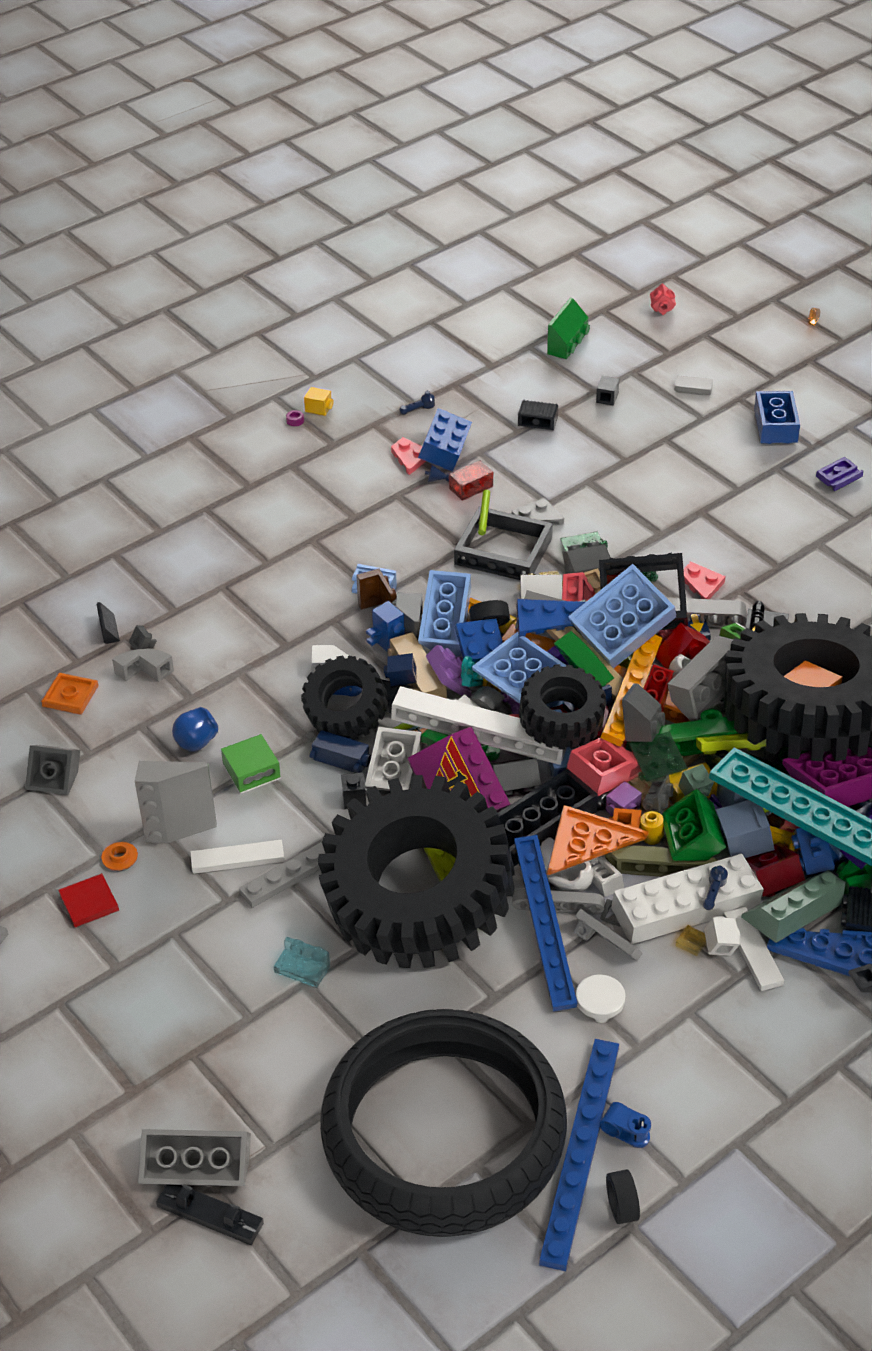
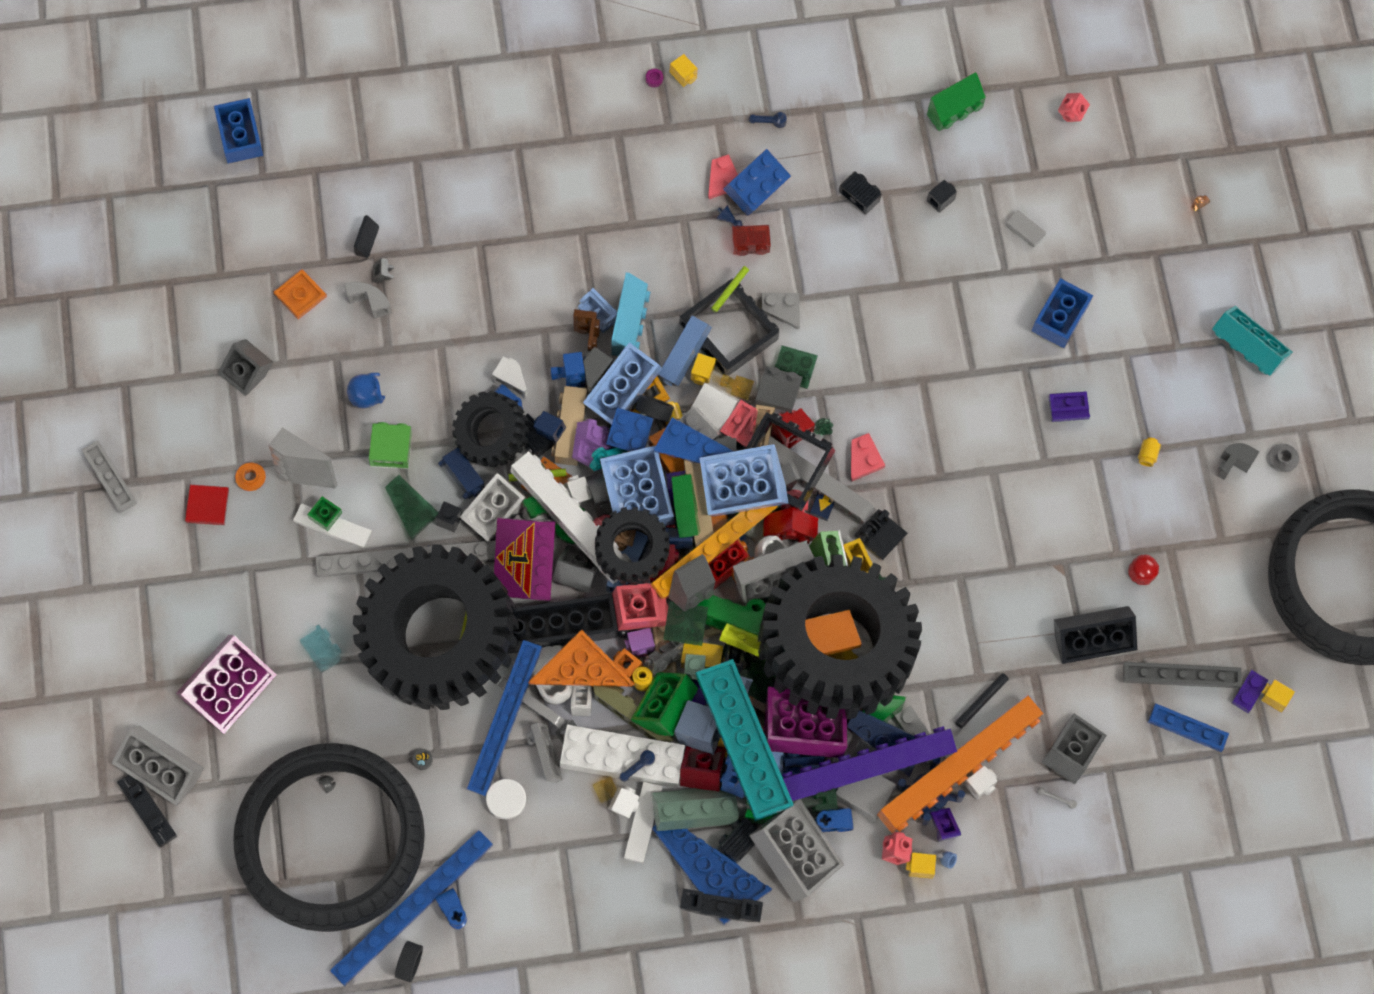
camera: 25 degrees right, 25 degrees up
none -> slope [176,635,277,734]
none -> green piece [307,496,342,531]
none -> dark grey hinge [318,776,336,794]
none -> clear green wing [385,475,438,541]
none -> dark grey tile [412,749,433,770]
none -> medium azure slope [611,272,651,356]
none -> medium blue brick [658,316,712,386]
none -> yellow brick [690,353,716,385]

